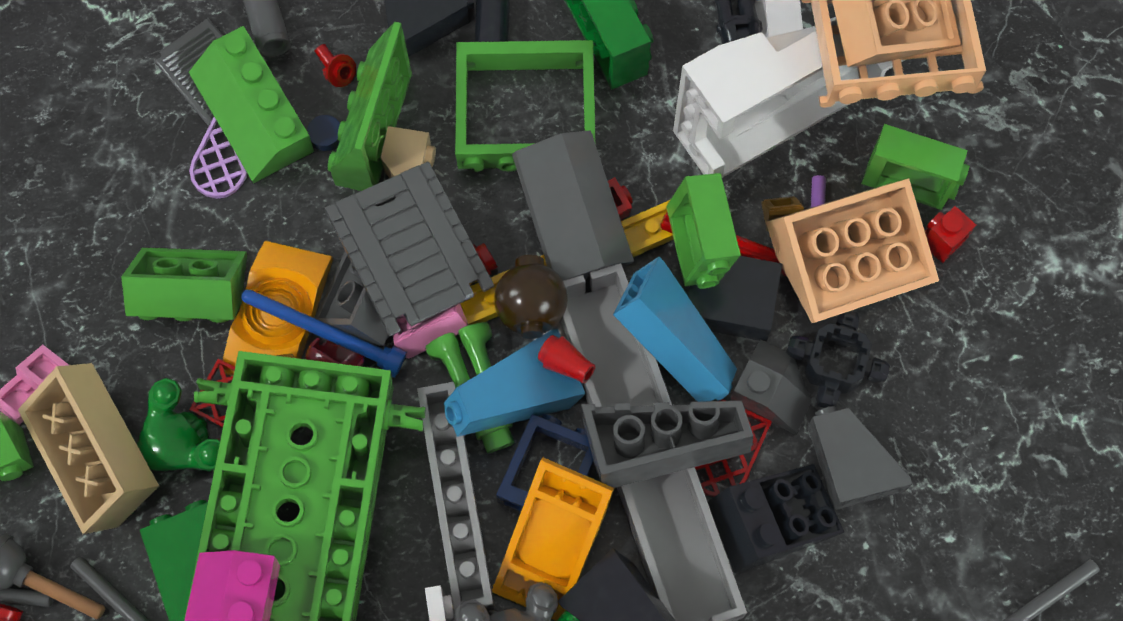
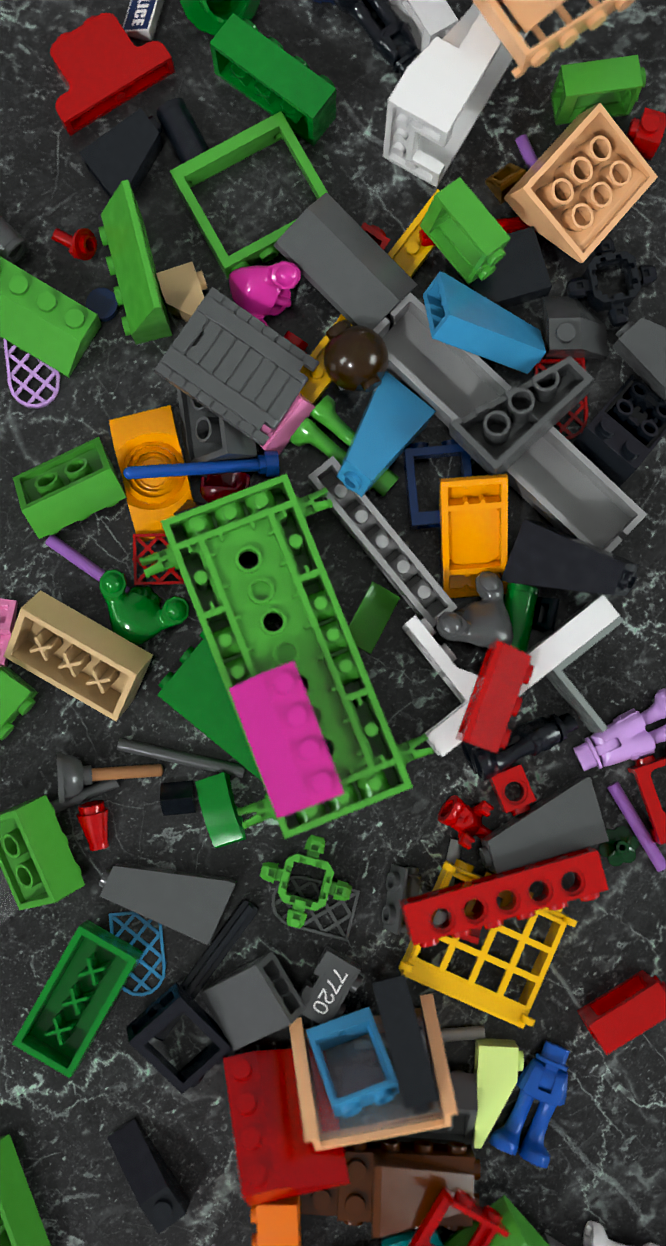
camera: 30 degrees left, 15 degrees up
red cone [538,335,596,384] -> none
none -> medium lavender bar [45,534,131,593]
none -> dark pink head [229,261,301,326]
none -> bright green slope [349,581,400,654]

